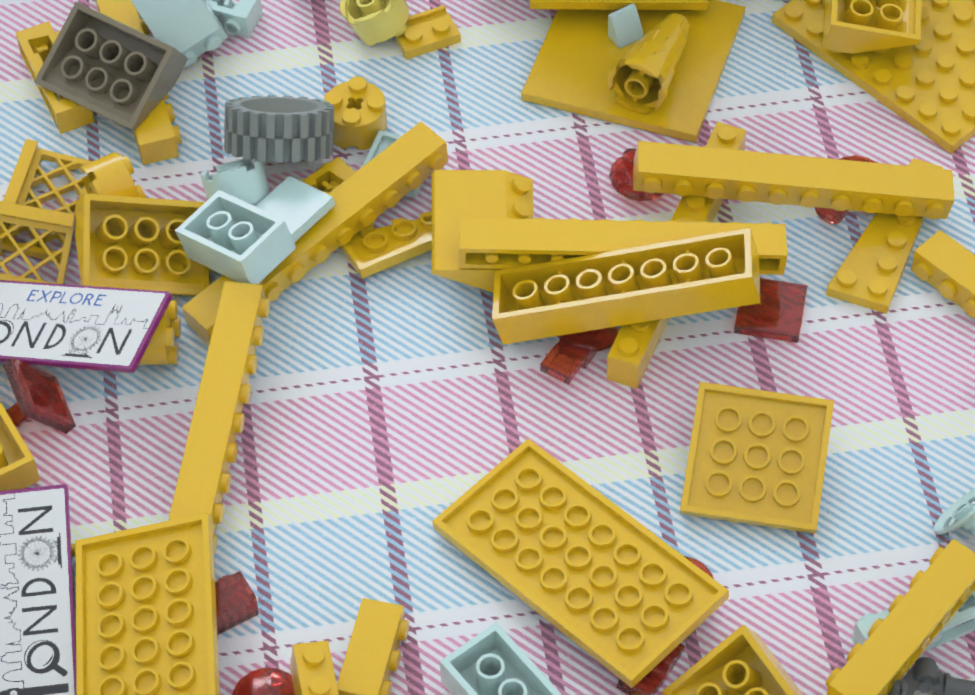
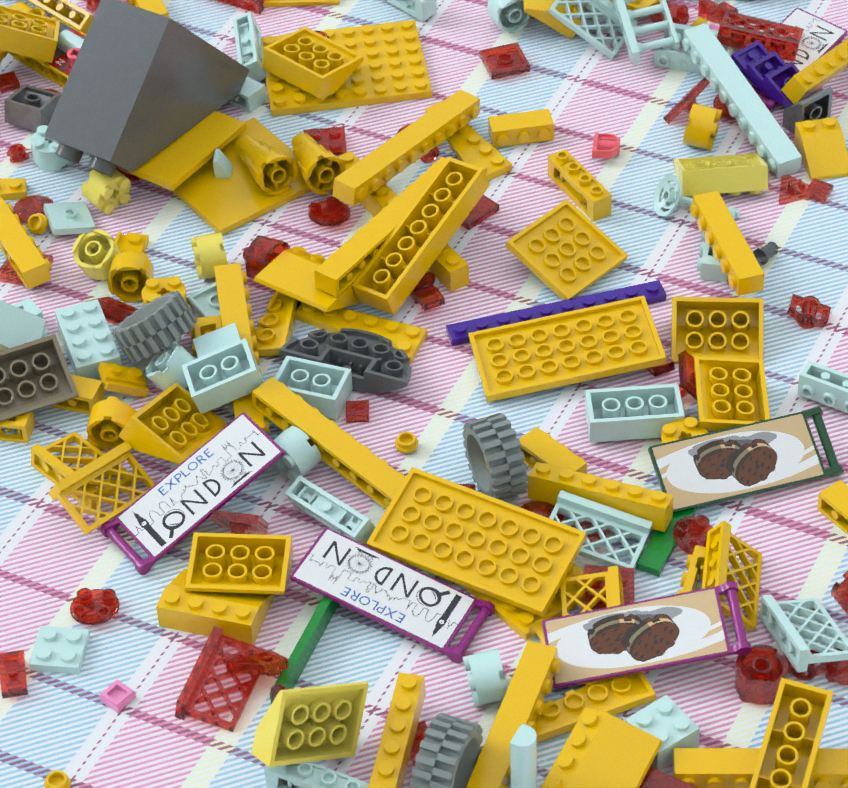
camera: 55 degrees left, 10 degrees down
none -> light aqua brick [55,299,122,381]
none -> clear red slope [96,296,139,325]
none -> yellow plate [97,362,150,398]
none -> yellow brick [108,252,154,303]
none -> light yellow brick [191,232,228,280]
none -> clear red brick [243,235,291,279]
none -> light aqua brick [272,426,321,483]
none -> light aqua brick [275,356,353,420]
none -> dark grey brick [279,328,412,393]
none -> light aqua brick [285,475,375,546]
none -> yellow cone [291,133,346,195]
none -> yellow wing [295,302,427,364]
none -> clear red plate [303,127,347,156]
none -> clear red tile [346,400,369,423]
none -> yellow plate [395,432,418,453]
none -> dark purple plate [446,280,666,346]
none -> light grey wheel [462,413,528,500]
none -> yellow brick [548,149,612,222]

